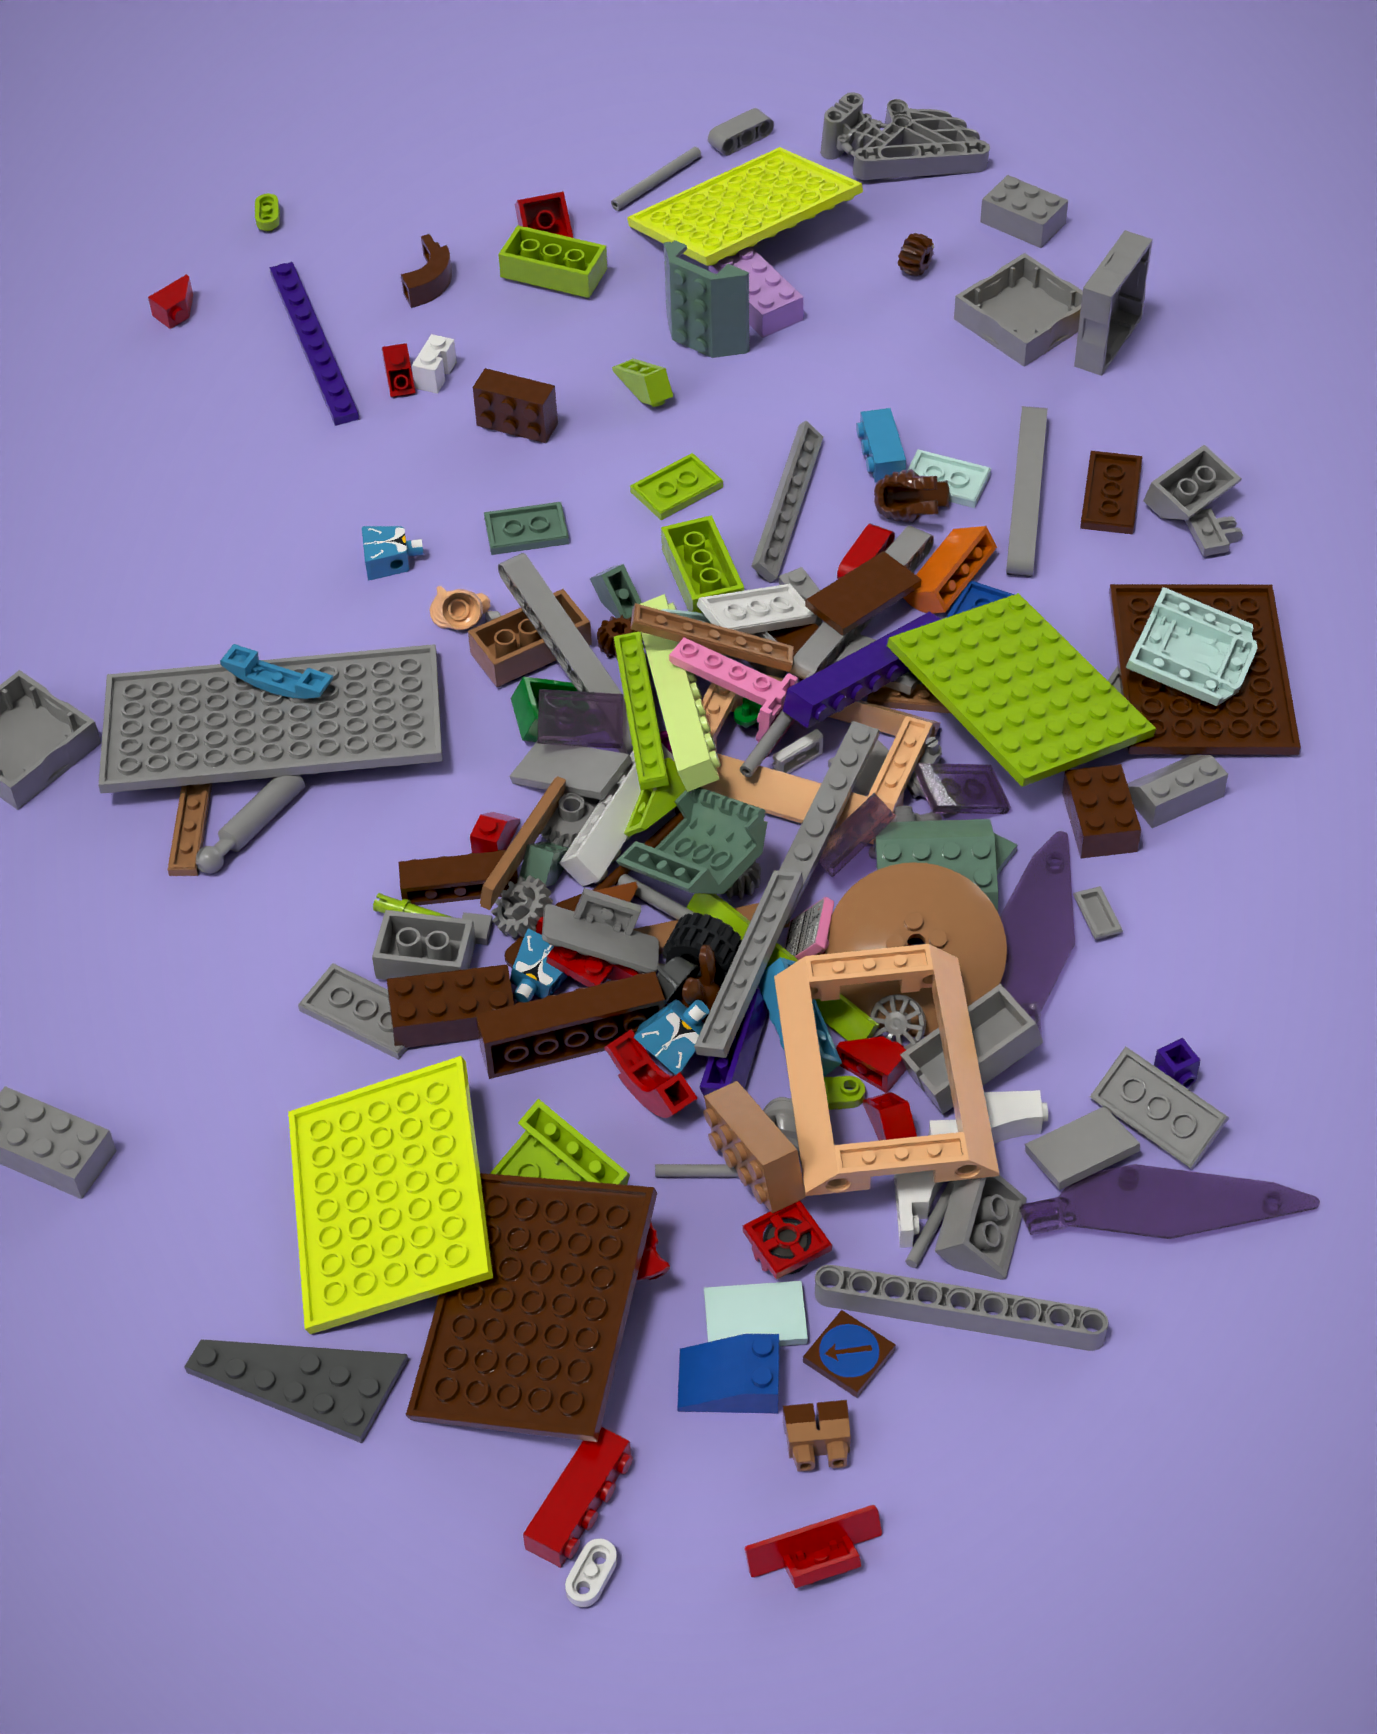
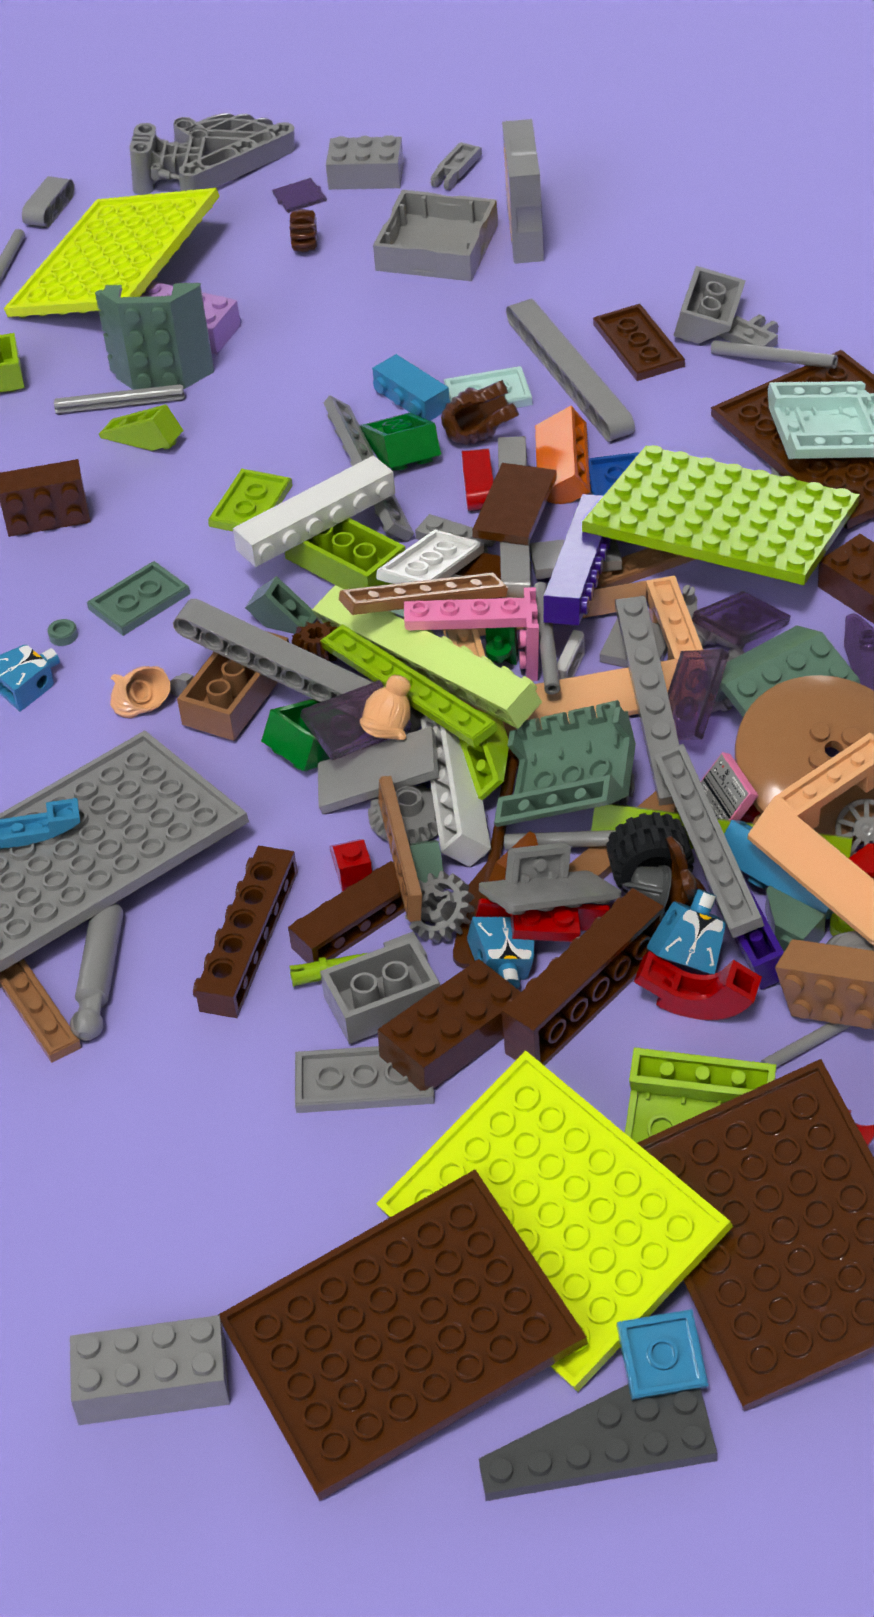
camera: 30 degrees left, 5 degrees down
none -> sand green tile [47,619,78,646]
none -> light grey axle [54,384,185,414]
none -> reddish brown brick [193,845,298,1018]
none -> reddish brown plate [218,1169,588,1501]
none -> white brick [233,455,395,567]
none -> clear purple piece [272,178,326,213]
none -> green slope [360,413,441,471]
none -> light nougat hair [360,675,411,740]
none -> light grey hinge [430,142,482,190]
none -> dark azure tile [616,1309,708,1401]
none -> light grey piece [711,340,838,369]
none -> sand green slope [765,886,826,951]

